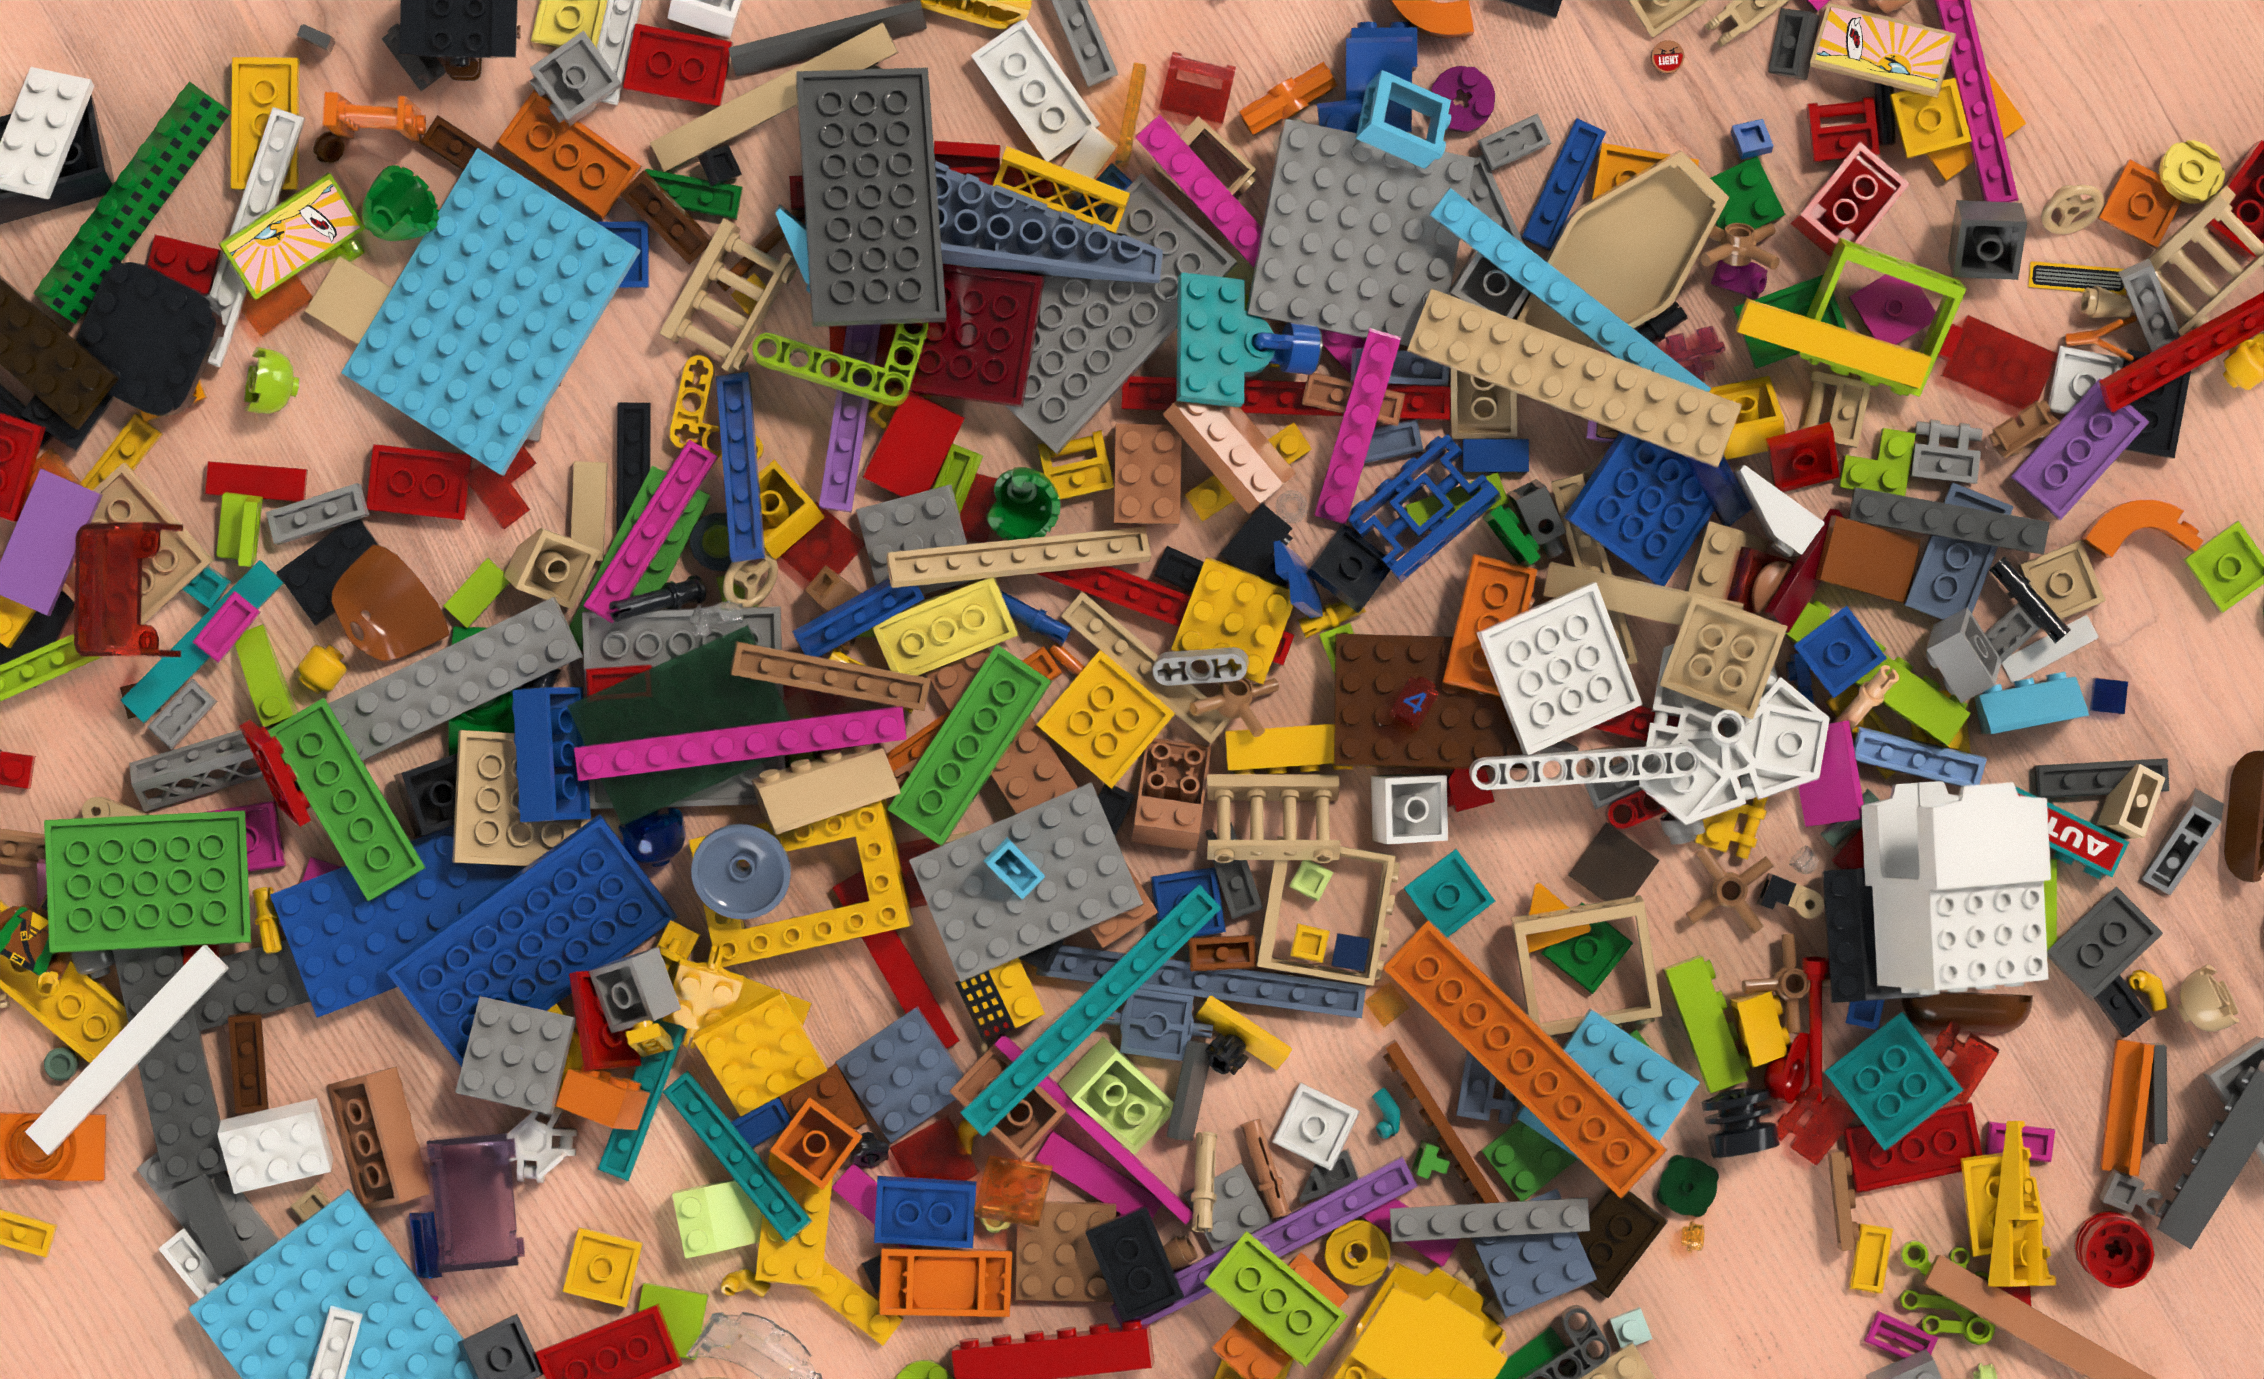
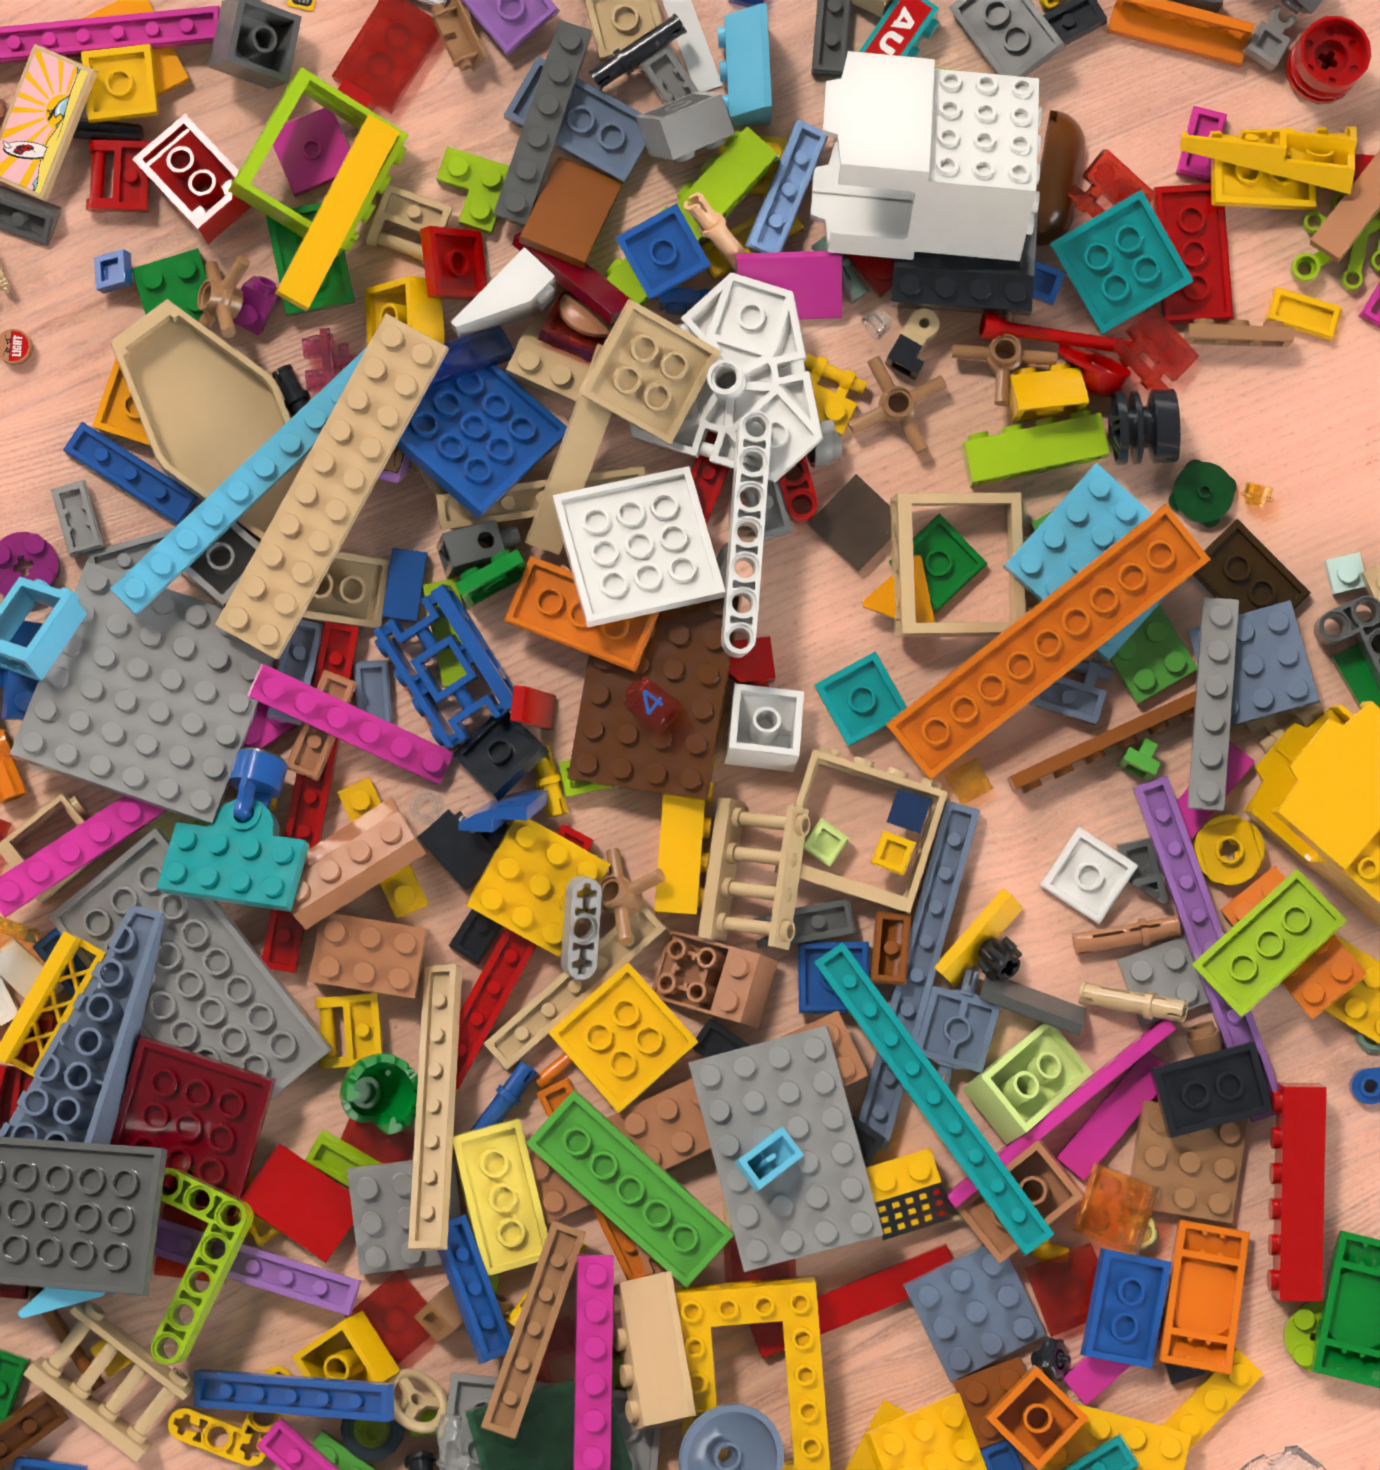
camera: 80 degrees left, 5 degrees down
teal arm [1372,1088,1401,1139] -> none
light grey plate [1910,419,1983,484] -> none
none -> red tile [510,685,556,730]

